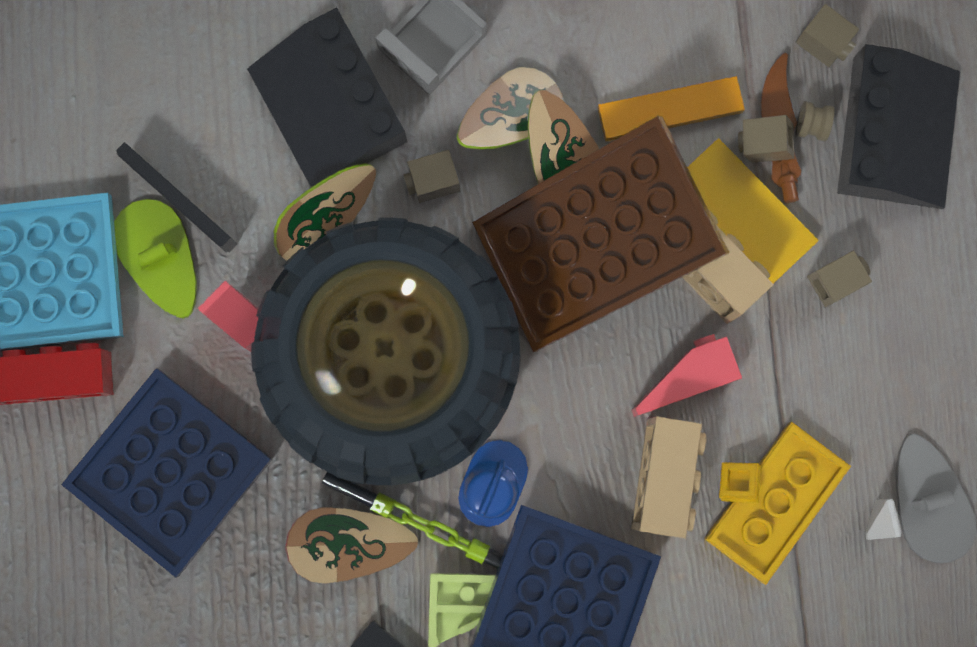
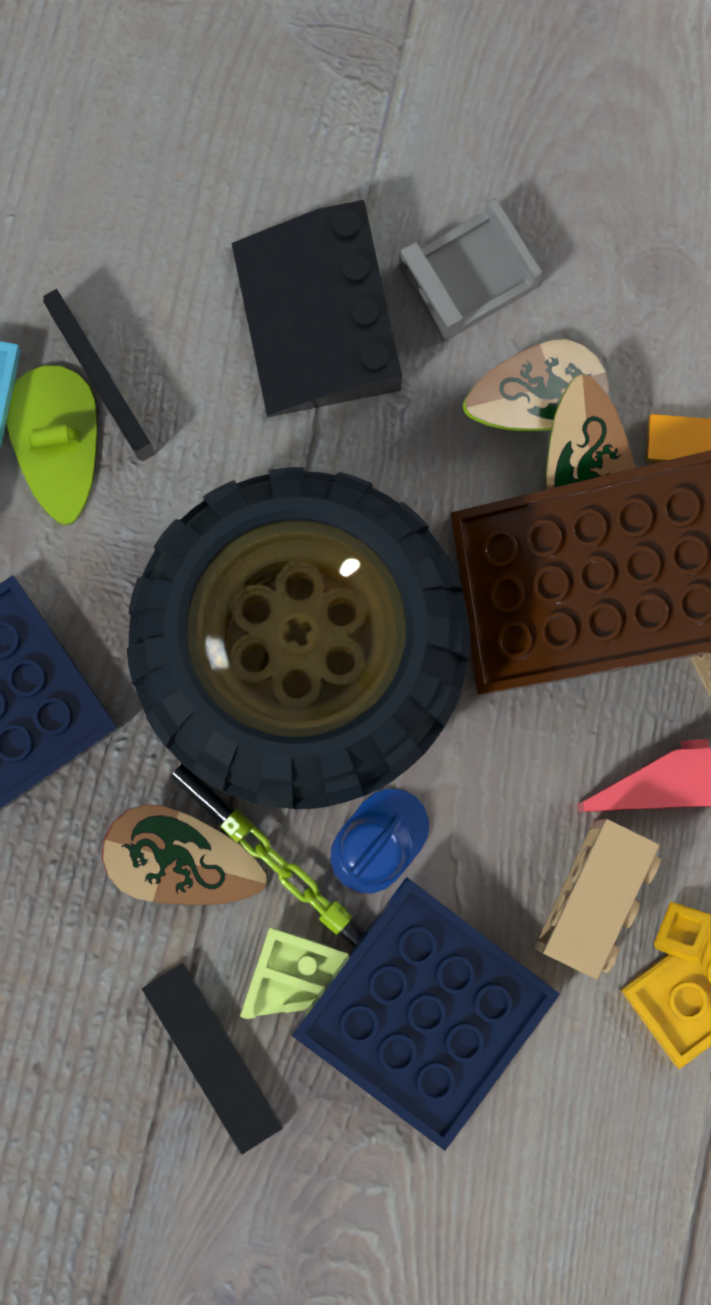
camera: 20 degrees right, 0 degrees up
coral slope [198,281,258,352] -> none
shield [274,163,376,261] -> none
dark tan brick [403,149,460,203] -> none

